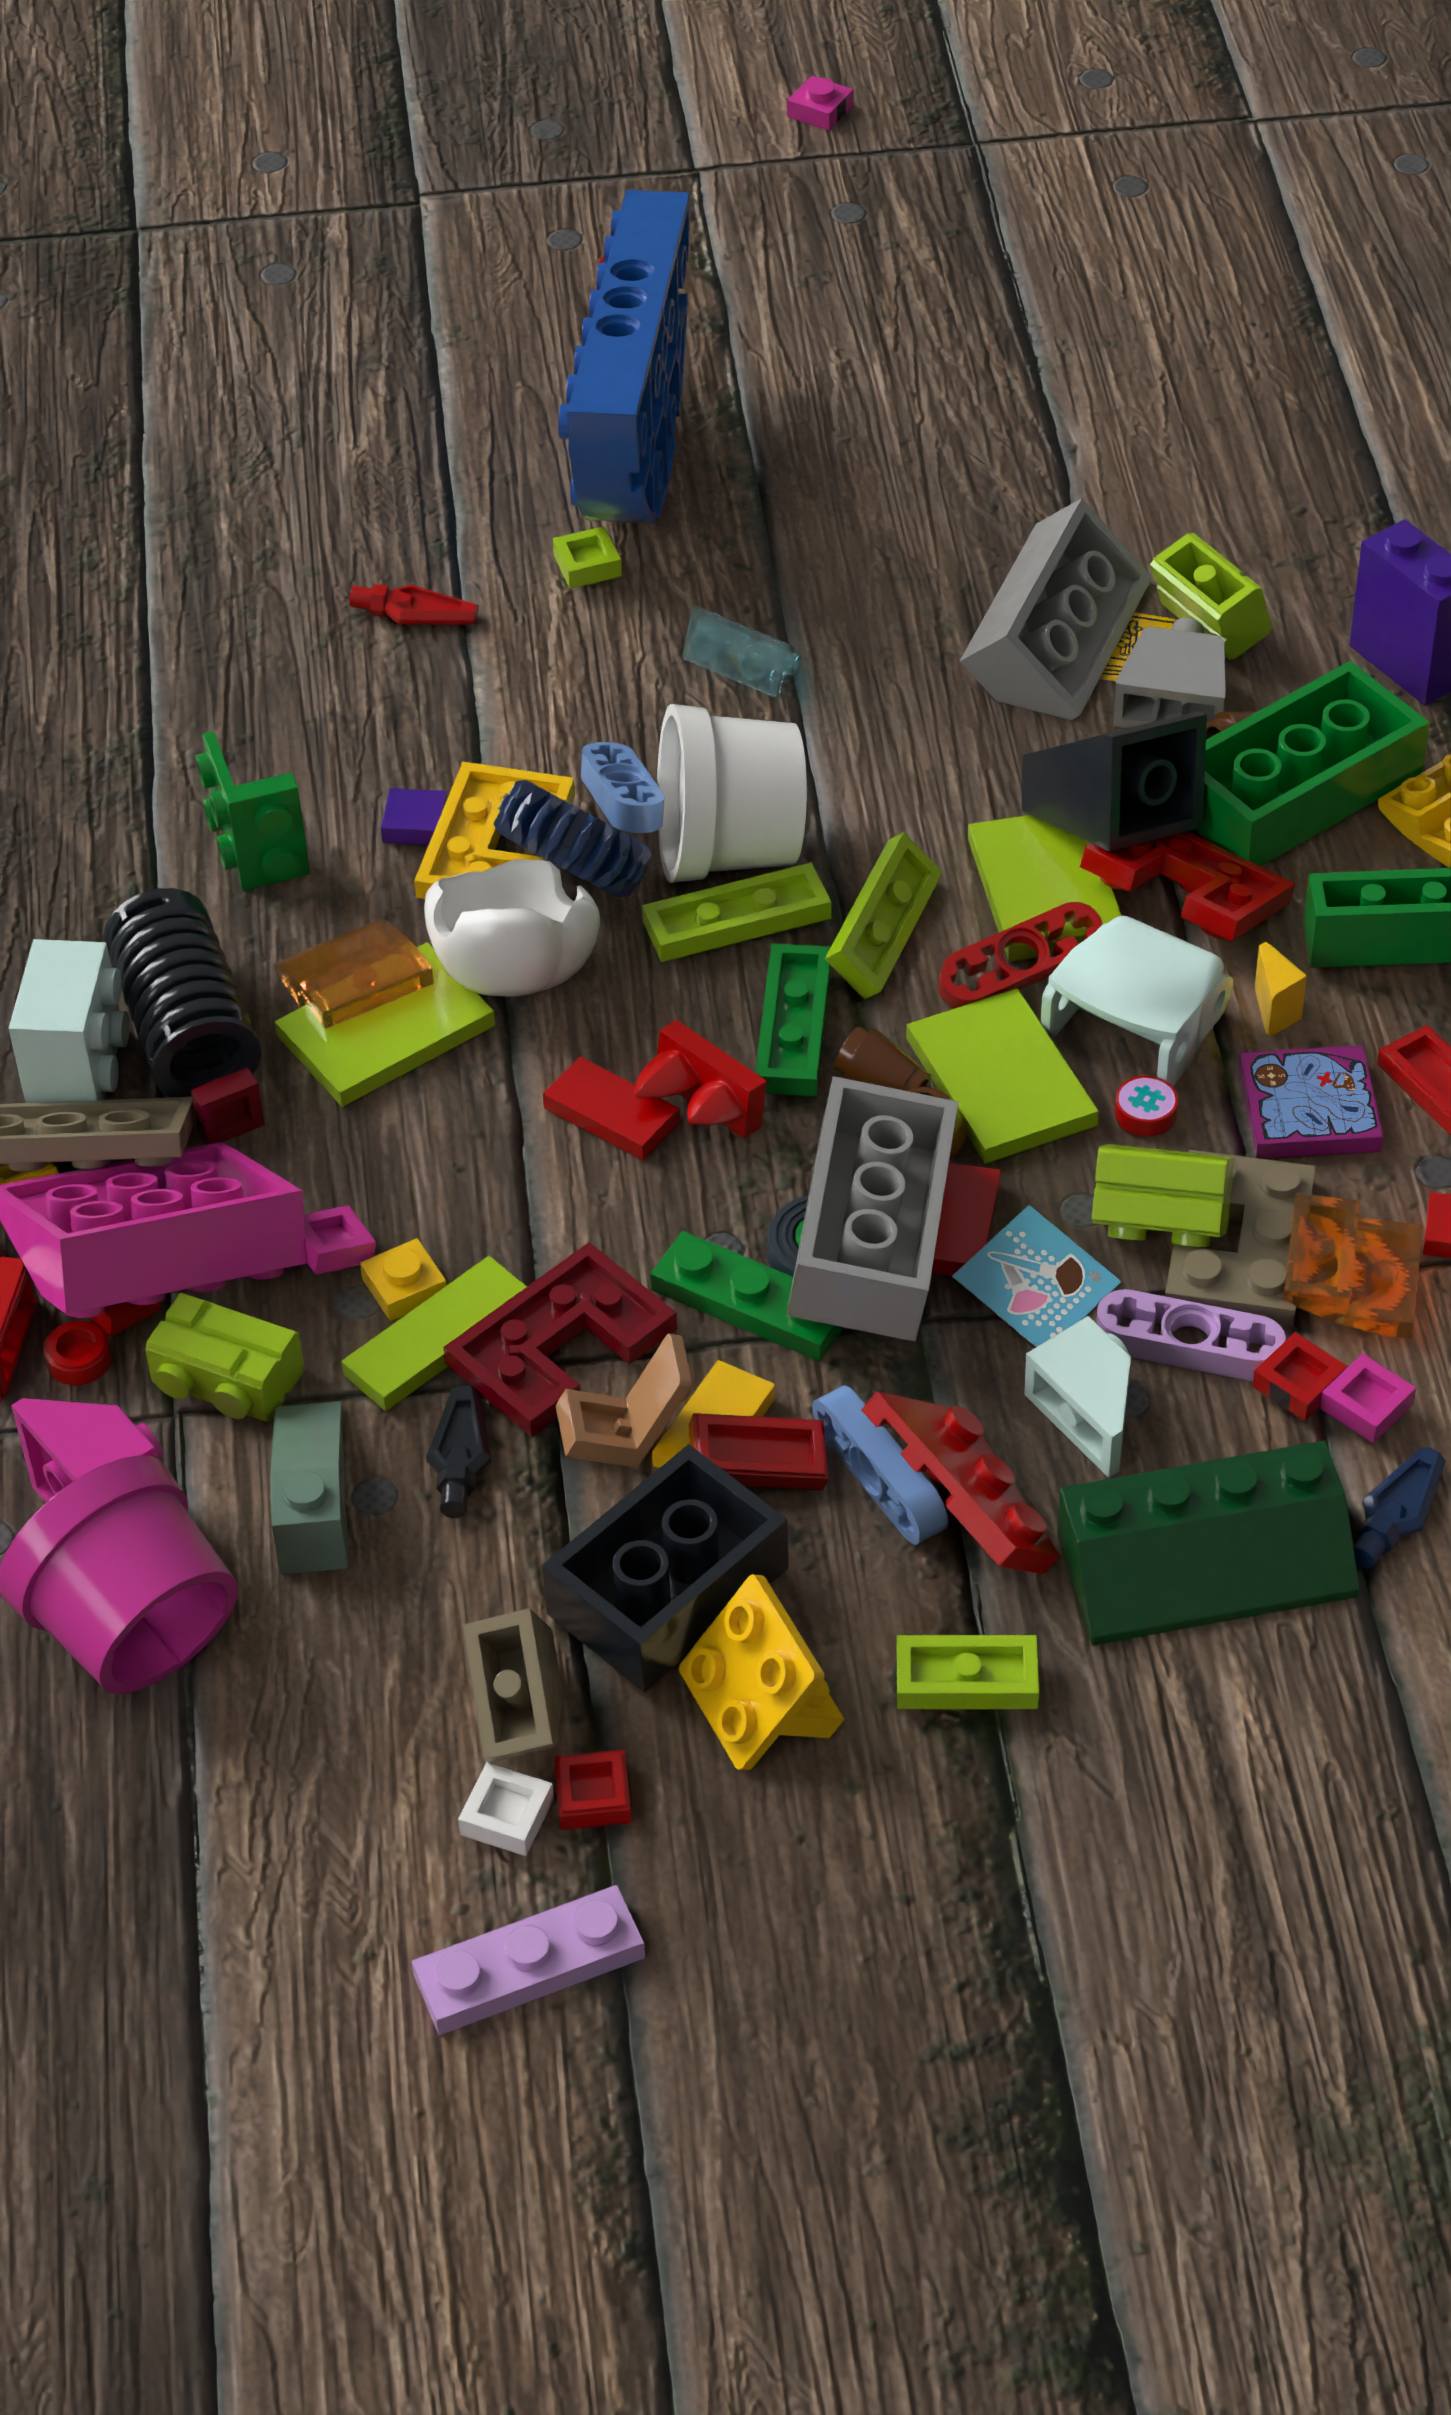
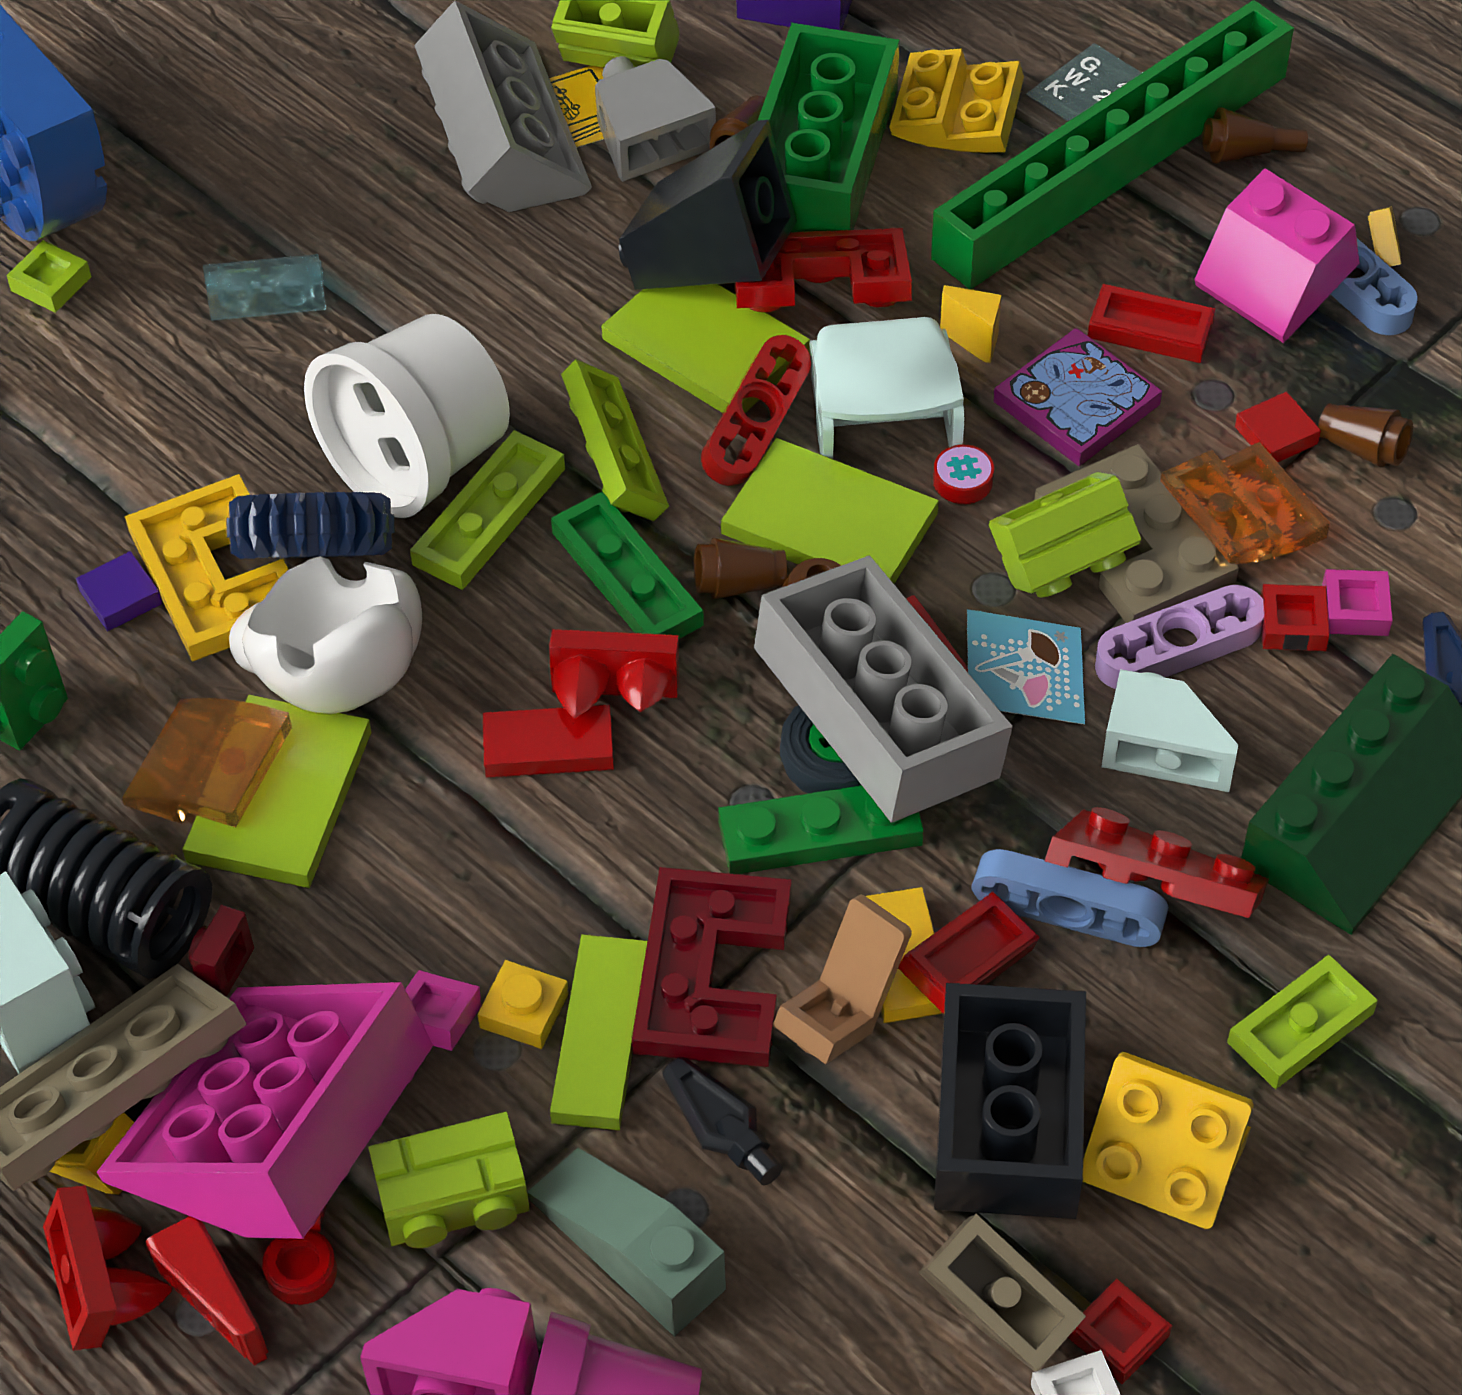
camera: 40 degrees left, 5 degrees up
medium blue beam [581,742,665,833] -> none

